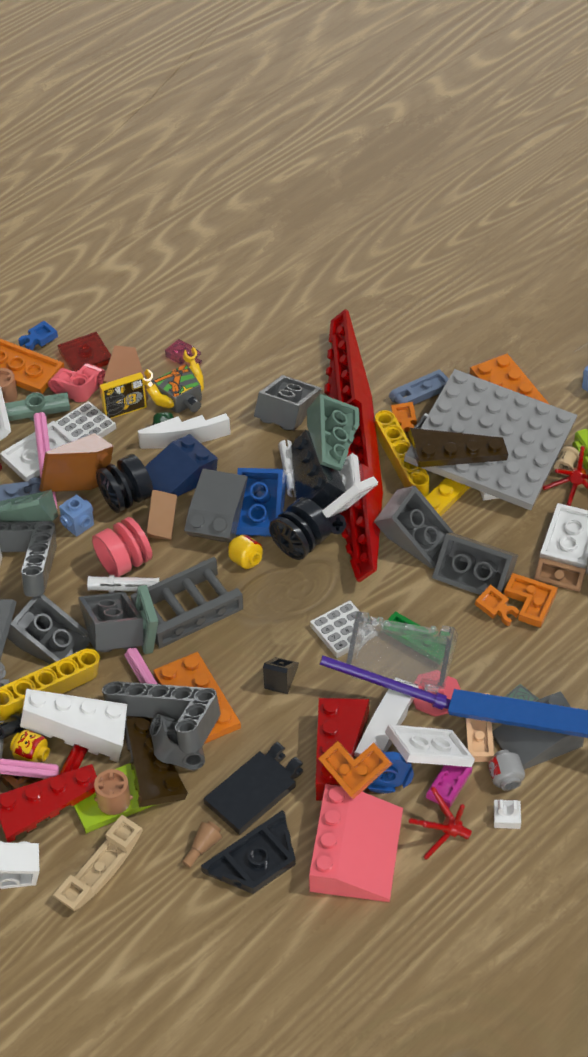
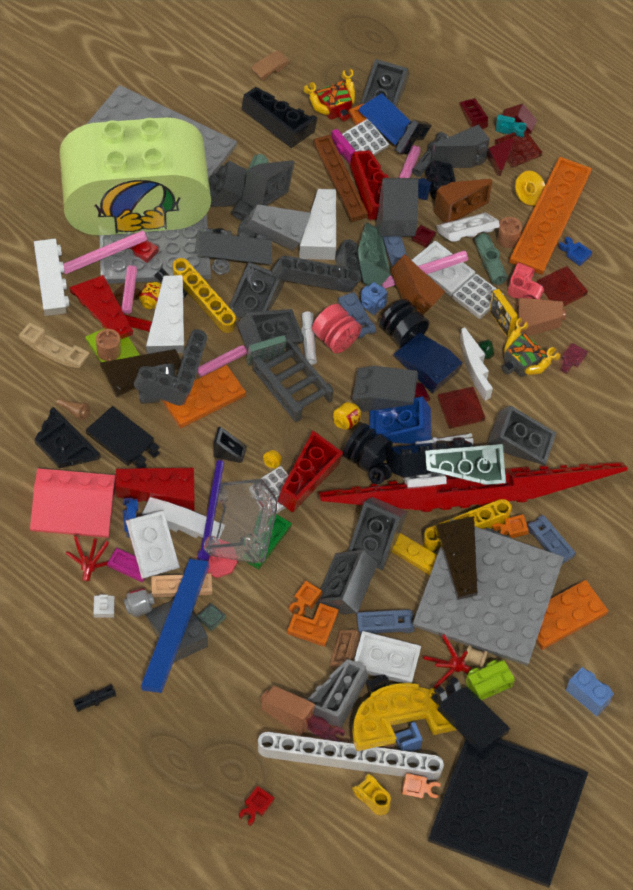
camera: 80 degrees right, 10 degrees up
medium nougat slope [147,490,177,540] -> none
orange plate [318,741,393,799] -> none
white tile [322,476,378,518] -> none
none -> yellow plate [263,450,282,469]
none -> red wedge [278,430,343,513]
none -> sand blue plate [338,292,376,339]
none -> sand blue plate [357,610,415,634]
none -> clear red plate [437,387,485,429]

